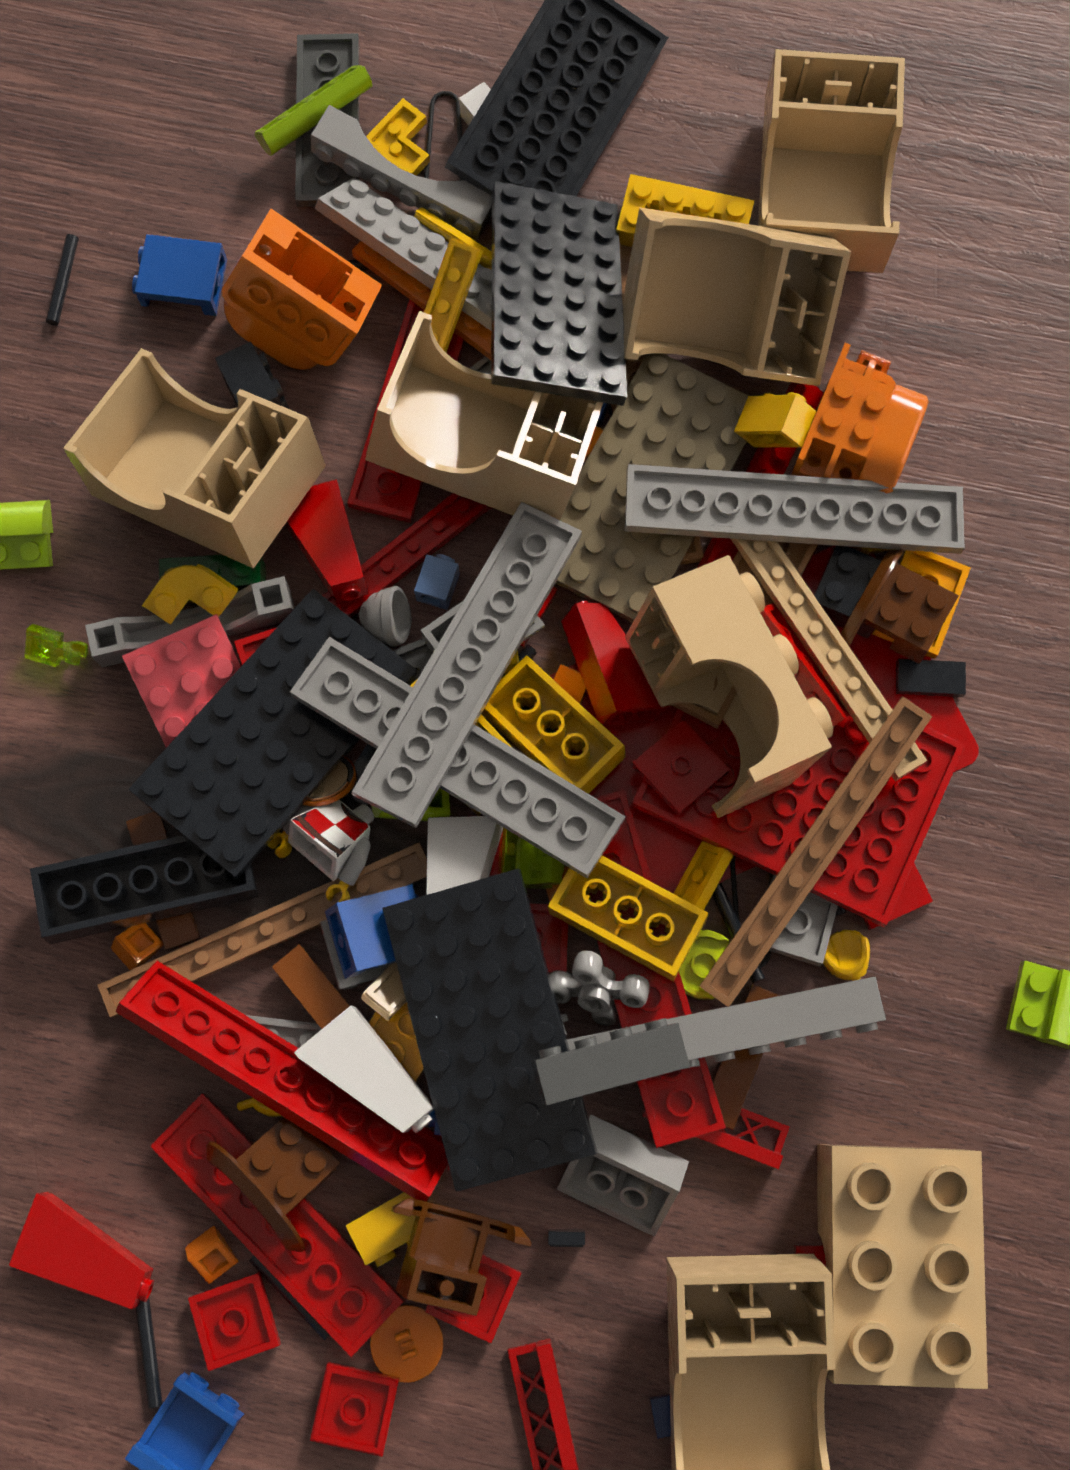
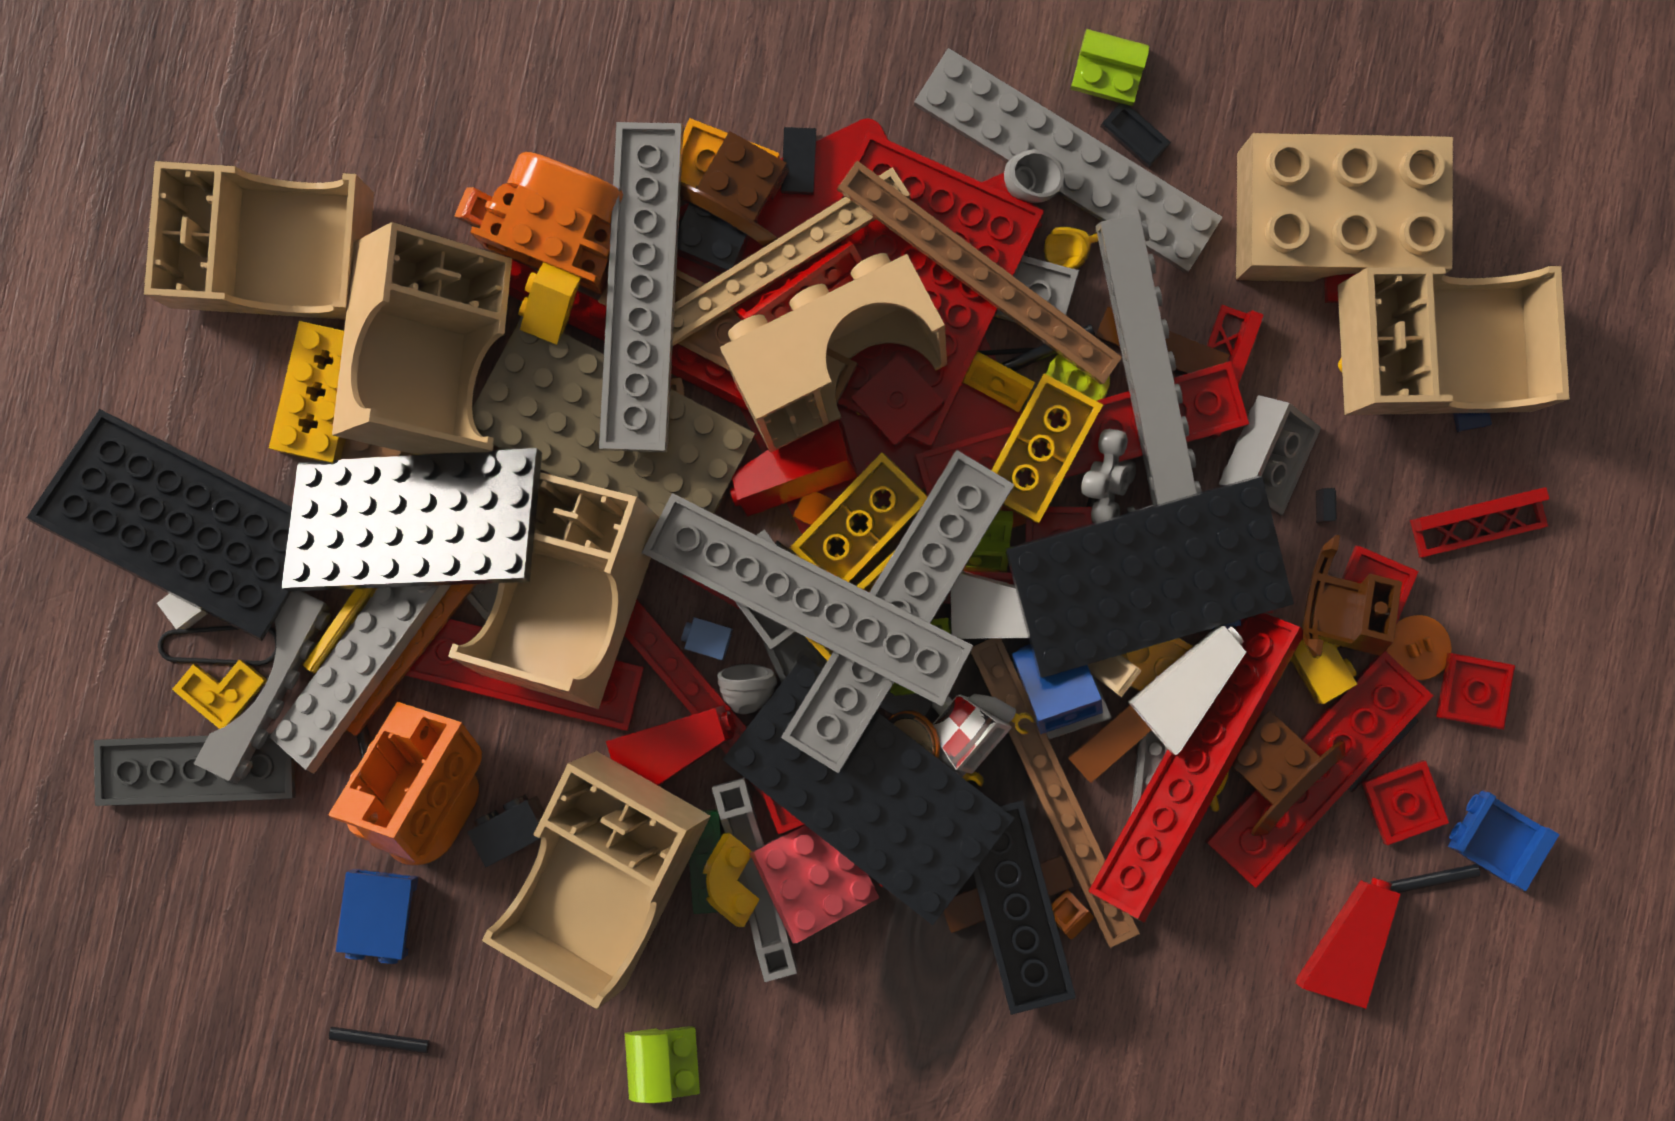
camera: 90 degrees left, 10 degrees up
clear neon green plate [25,624,88,667] -> none
orange slope [185,1226,239,1284] -> none
lime brick [254,65,373,156] -> none
yellow tile [424,237,483,352] -> none
dark grey brick [531,1018,690,1105] -> none
none -> light grey plate [914,48,1223,274]
none -> light grey hat [1004,149,1064,203]
none -> black tile [1100,103,1171,168]

